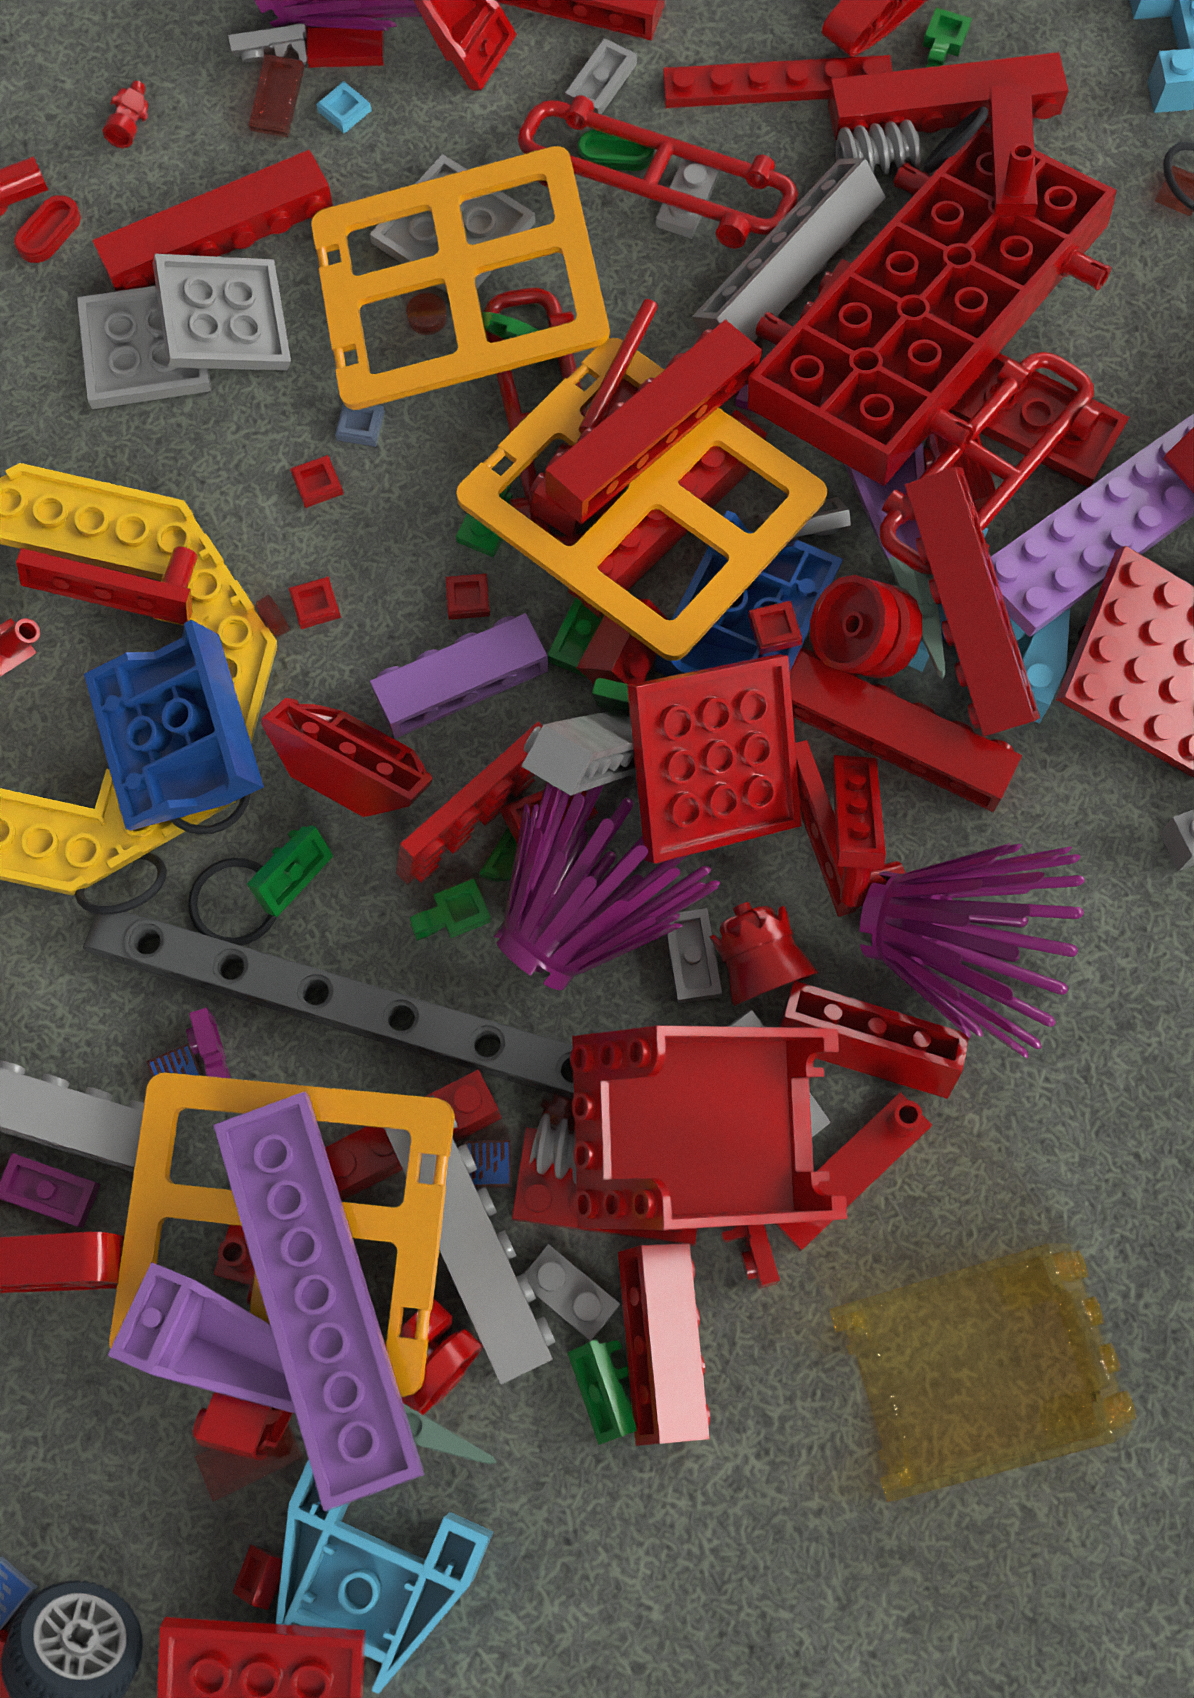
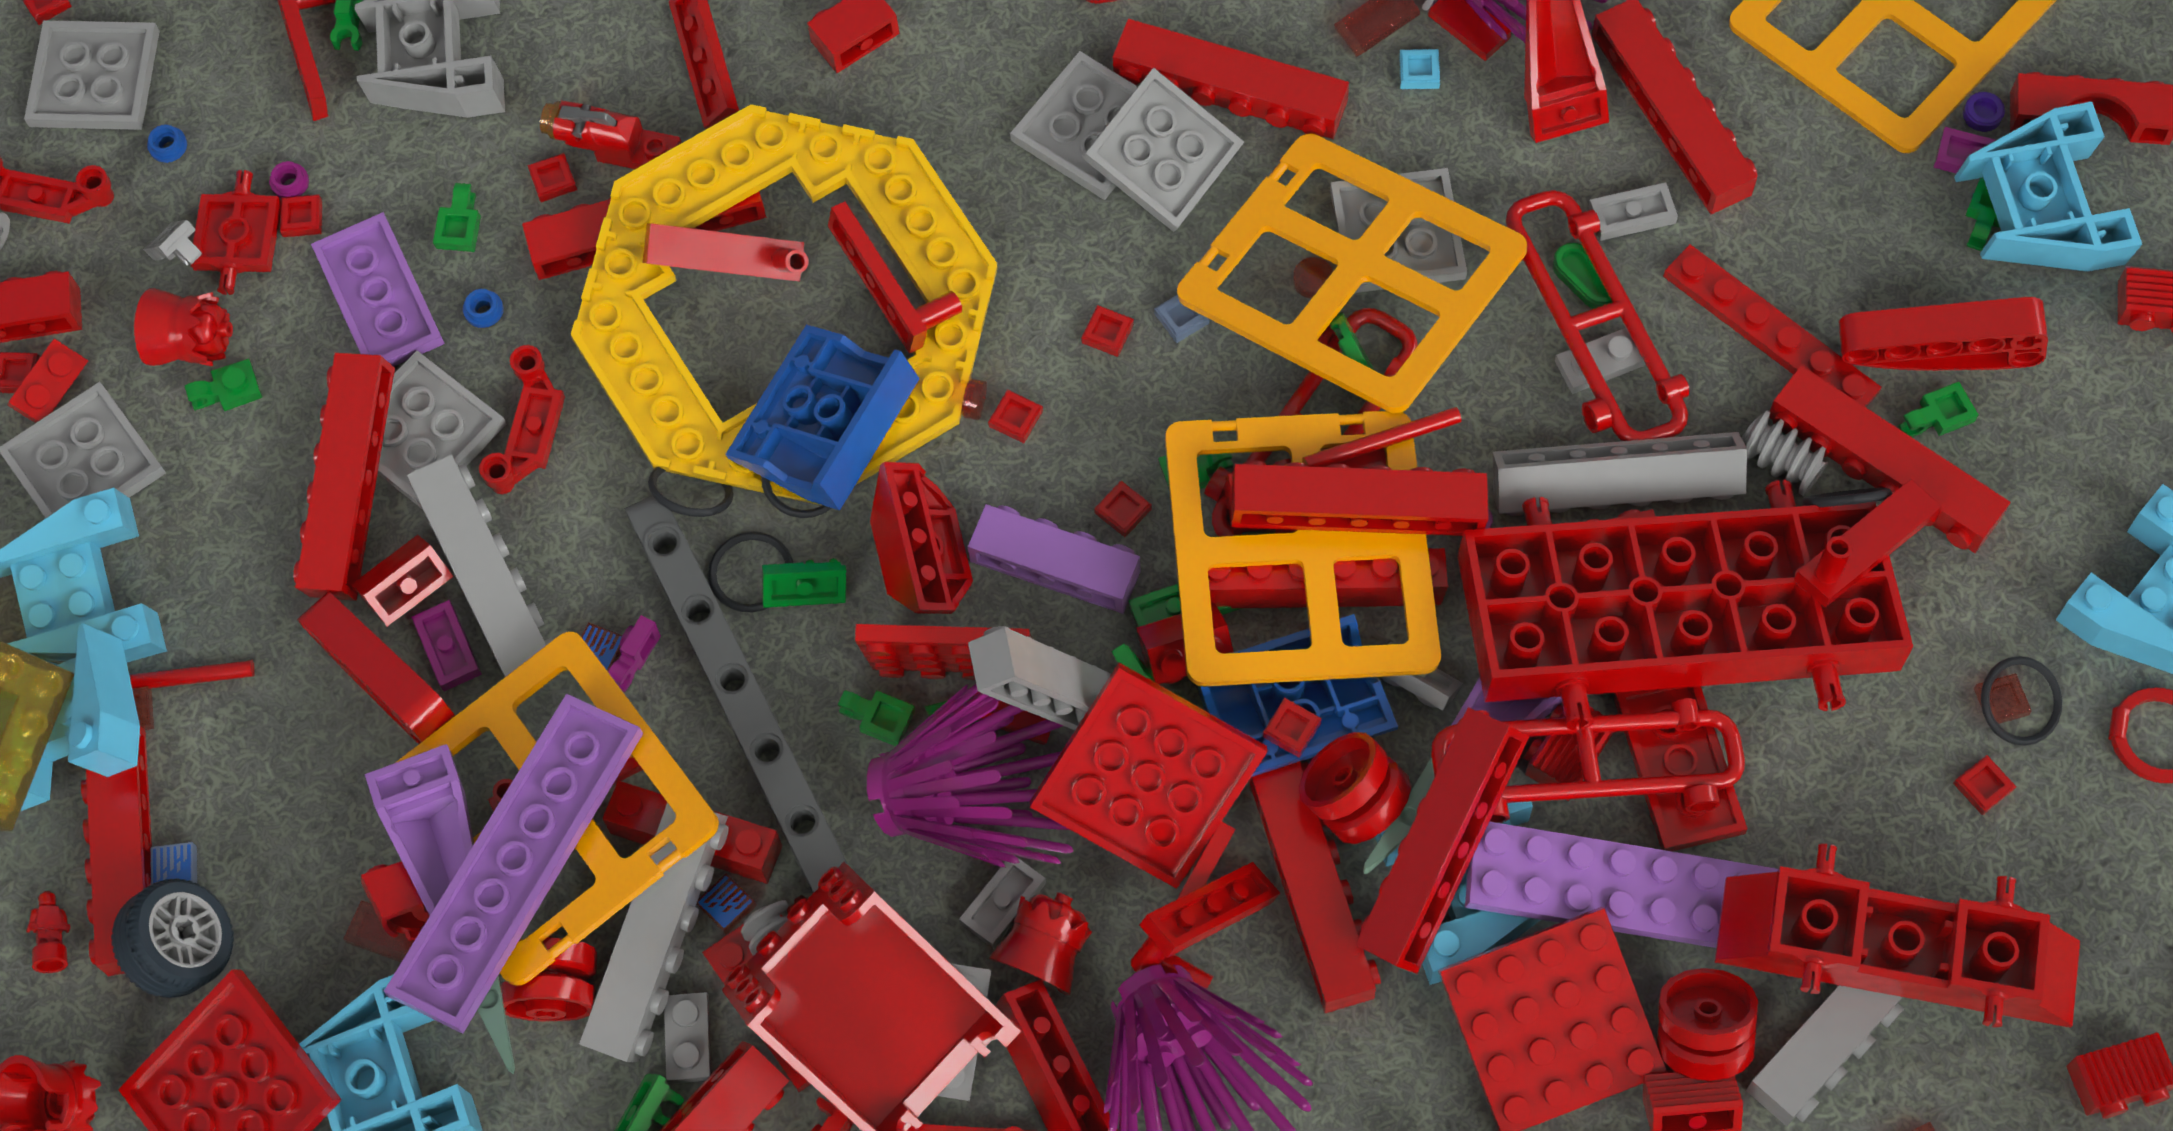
camera: 50 degrees right, 5 degrees down
red plate [232,1544,283,1610] -> none

